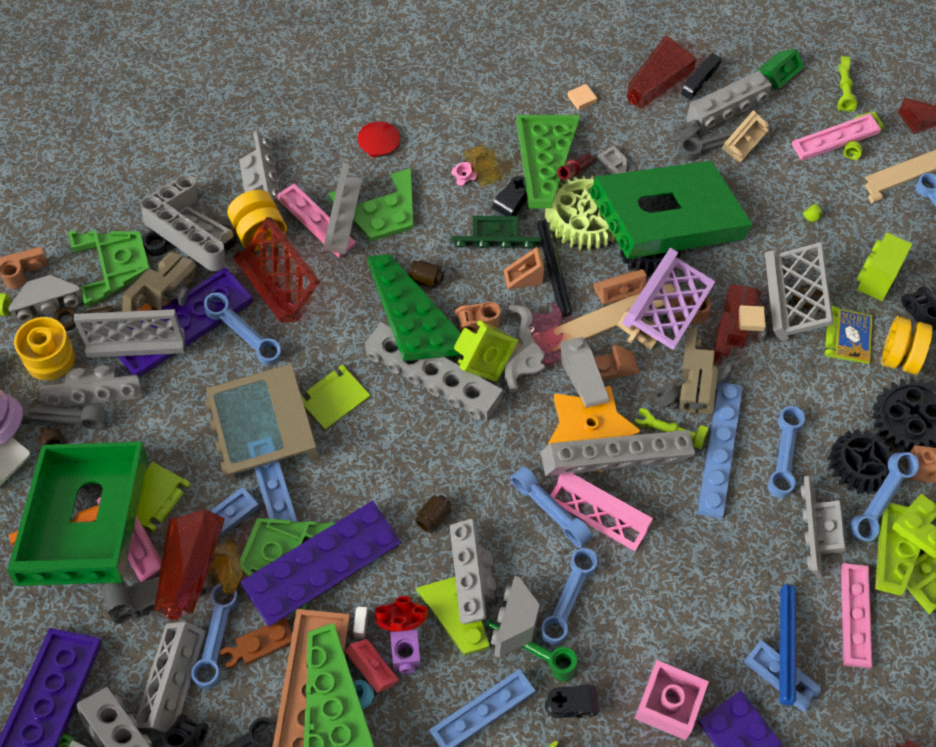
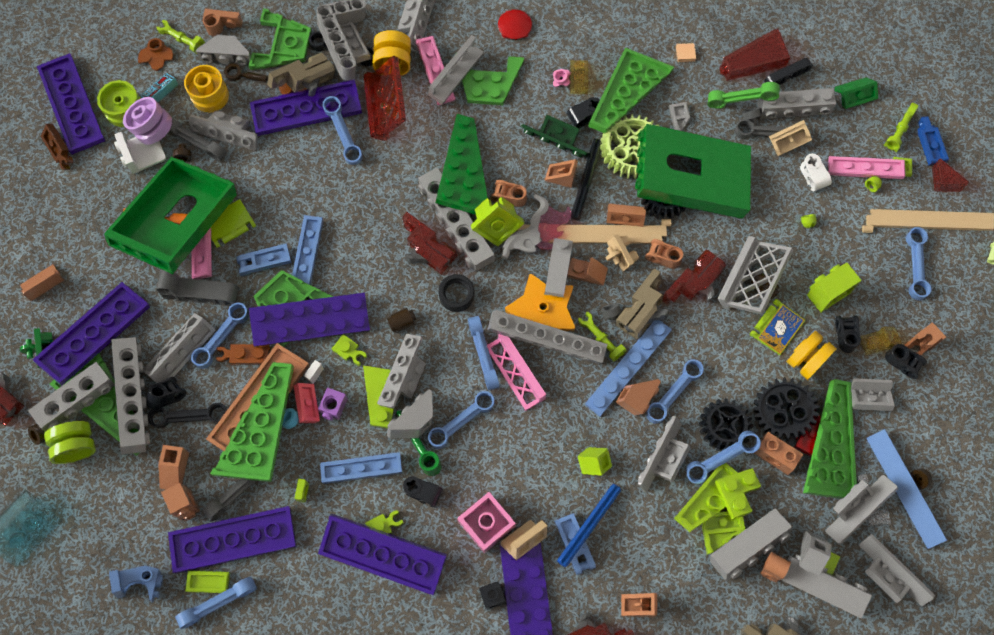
camera: 30 degrees right, 10 degrees up
light grey fence [74,309,185,358] -> none
clear red slope [154,509,225,620] -> none
clear yellow slope [200,539,242,594] -> none
panel [204,363,319,483] -> none
lime piece [301,364,371,430] -> none
red dish [375,596,428,632] -> none
dark brown brick [408,260,444,288] -> none
dark red axle [557,153,595,180] -> none
lavender fence [621,248,715,350] -> none
tan tile [739,305,765,331] -> none
bright pink tile [841,563,872,668] -> none
none -> lime plate [331,334,367,366]
none -> clear red plate [402,212,457,275]
none -> black tyre [438,274,475,312]
none -> tan panel [501,520,547,560]
none -> lime panel [578,447,612,476]
none -> nougat slope [616,379,661,415]
none -> nougat slope [621,593,657,617]
none -> bright green piece [708,82,780,109]
none -> white piece [800,154,832,192]
none -> blue hinge [917,116,949,166]

